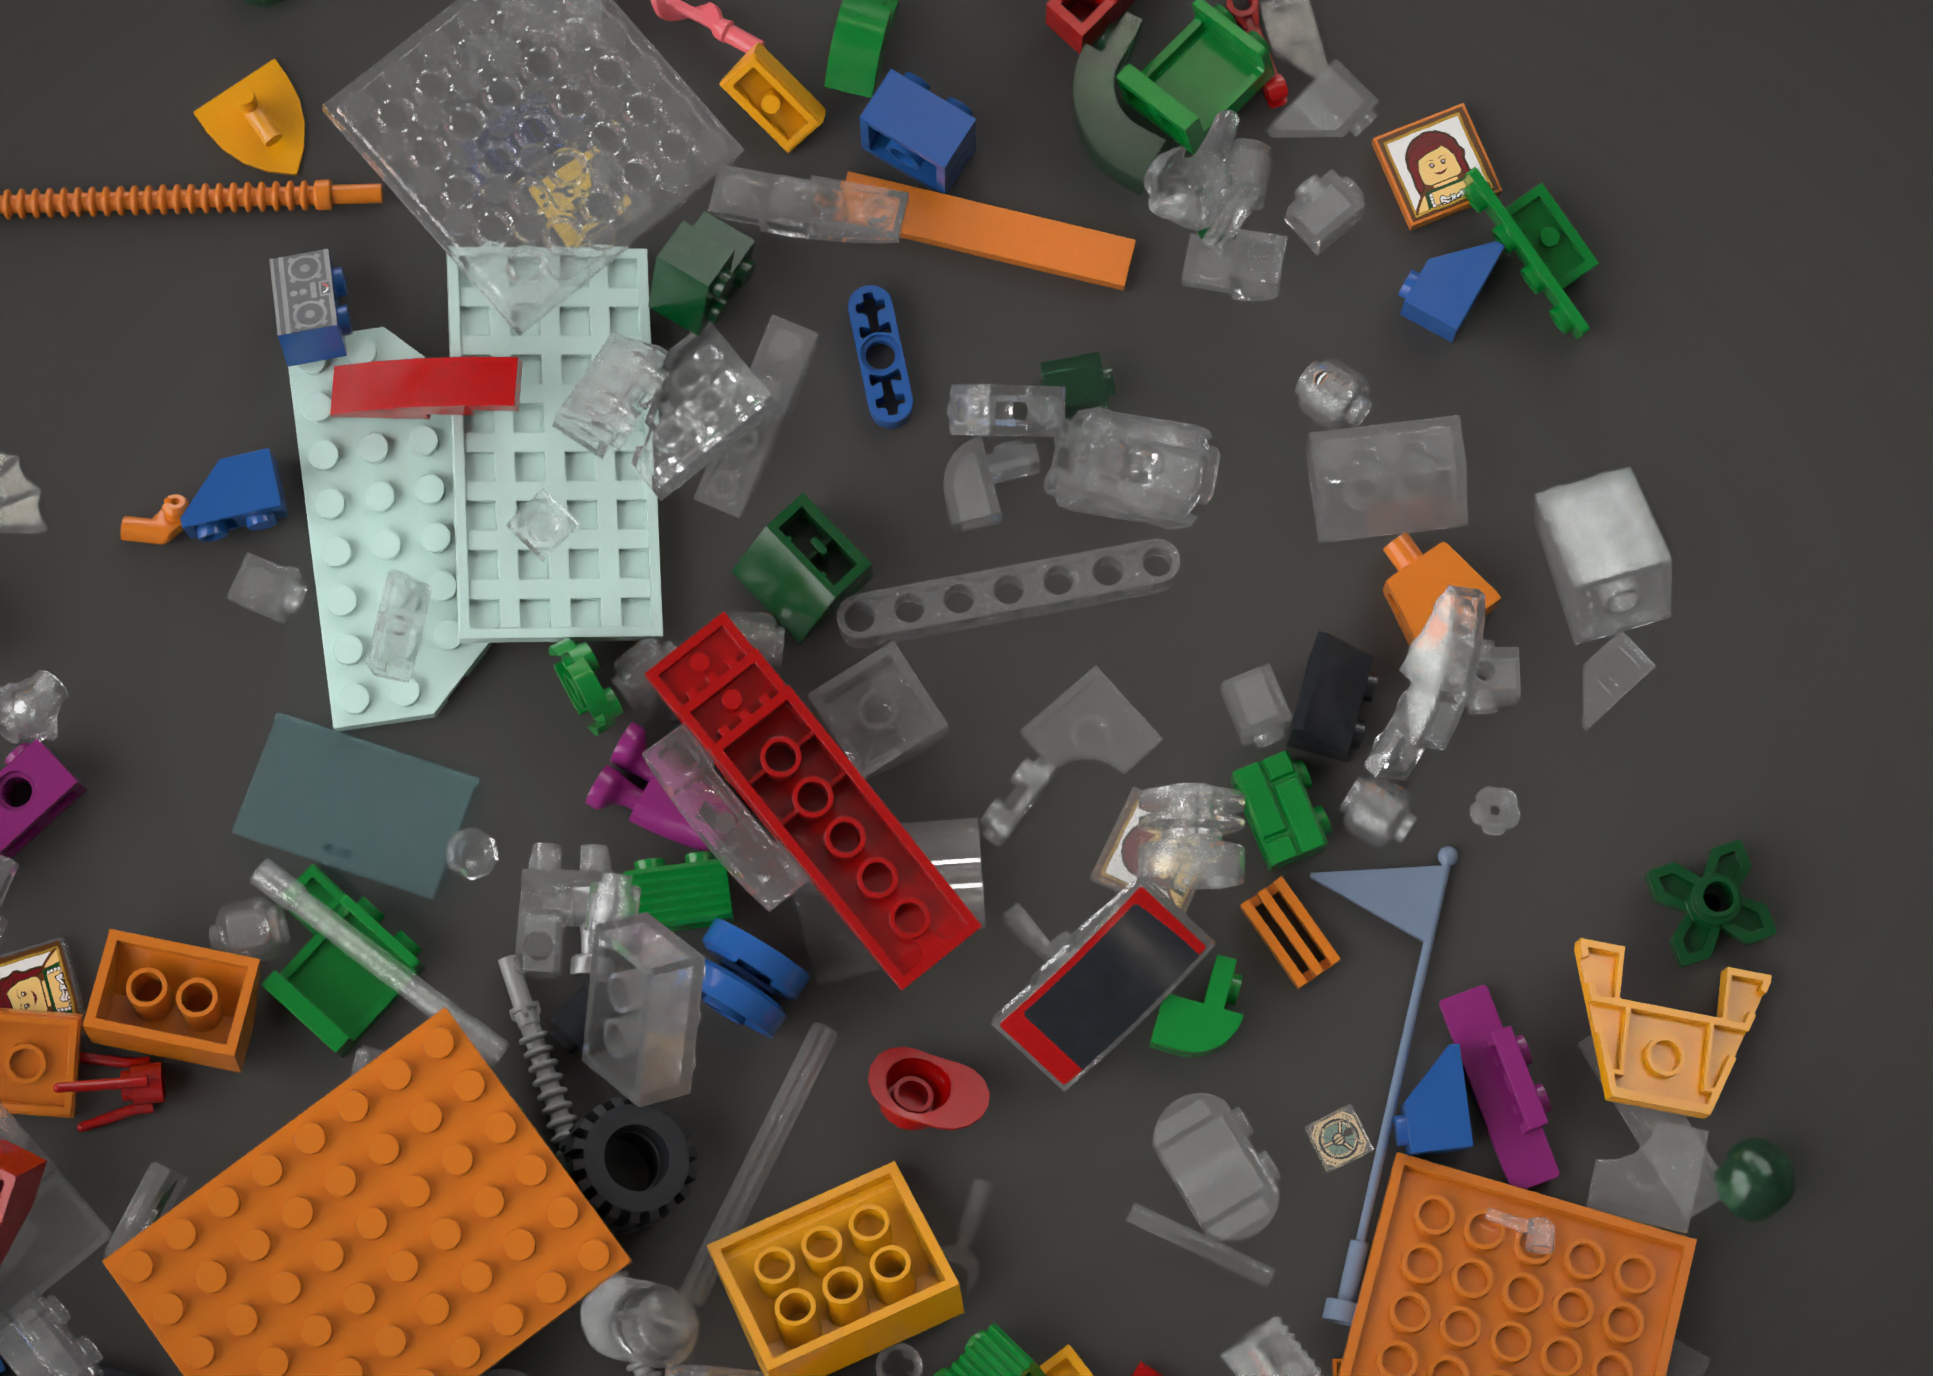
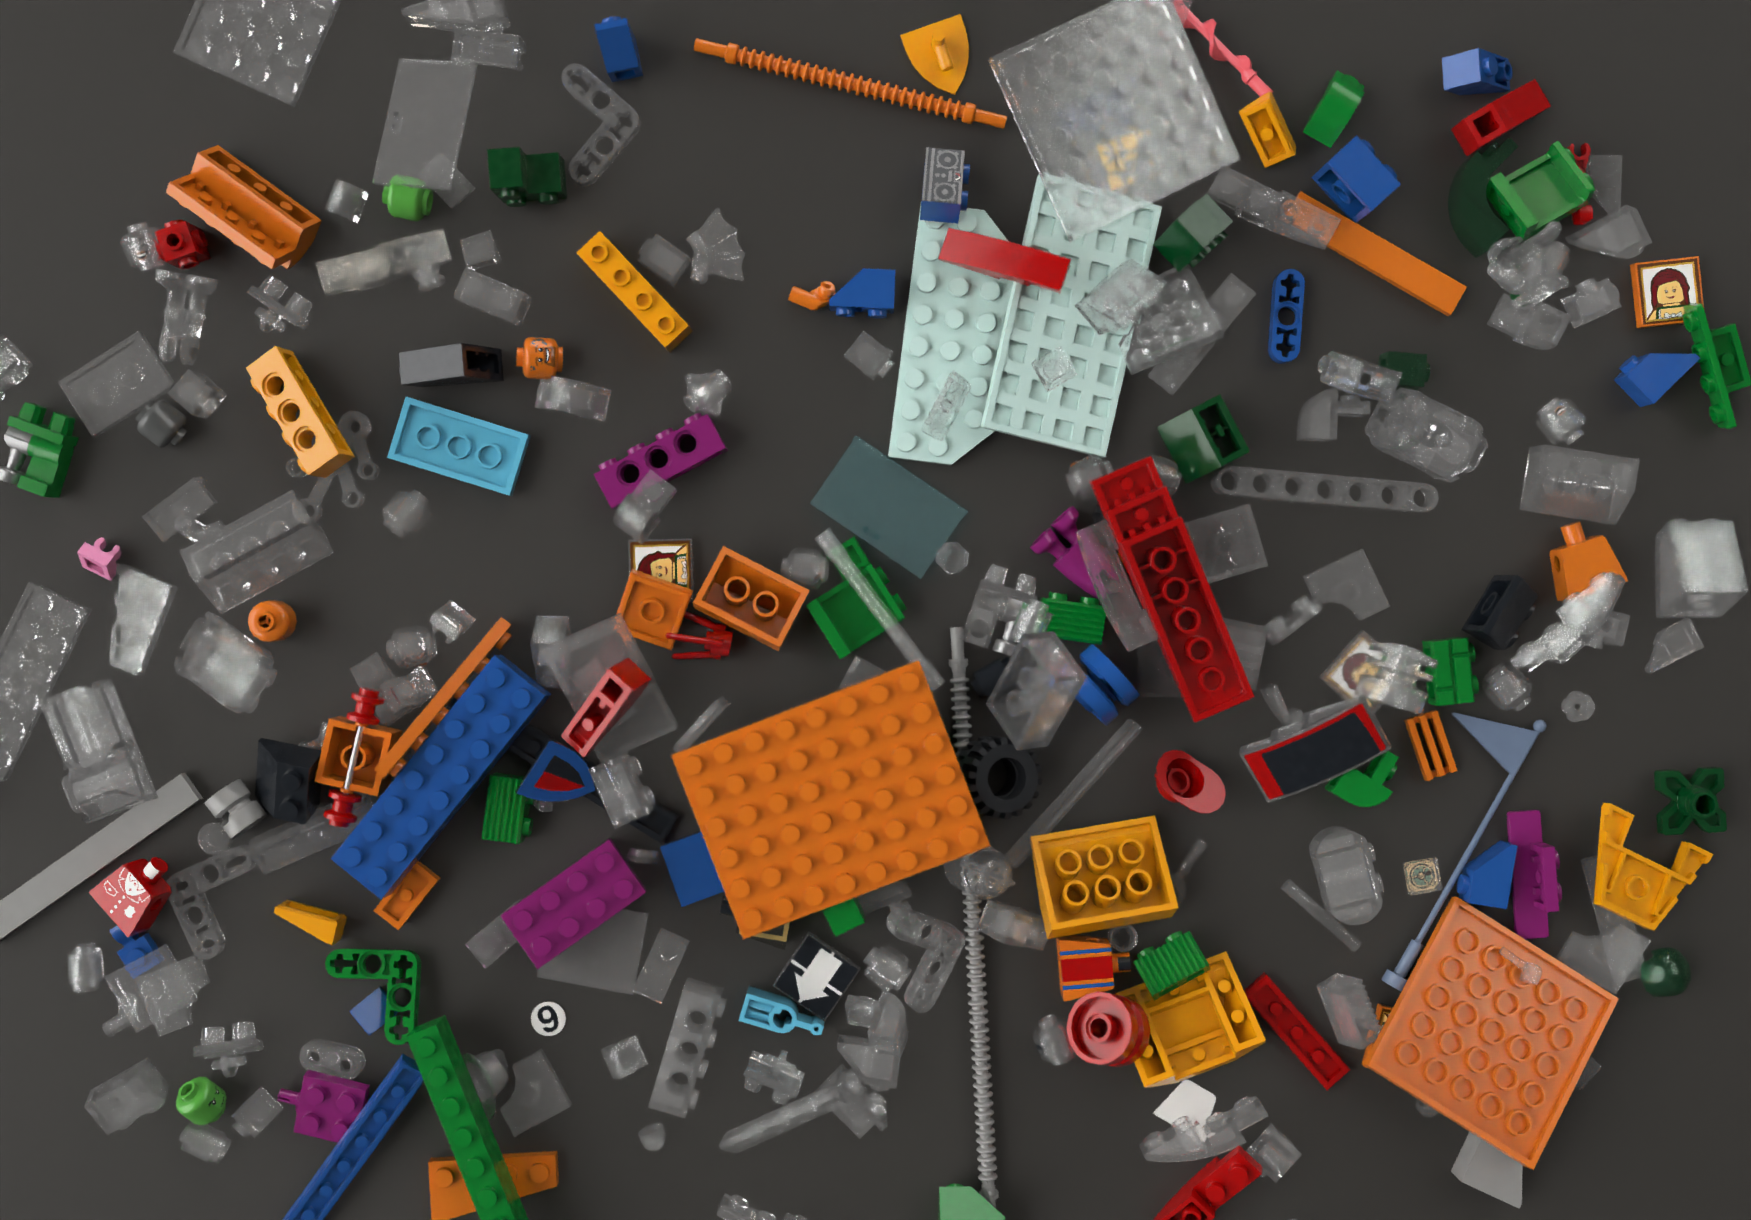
camera: 15 degrees right, 10 degrees up
green plate [548,637,623,736] -> none
clear brick [1220,663,1293,748] -> none

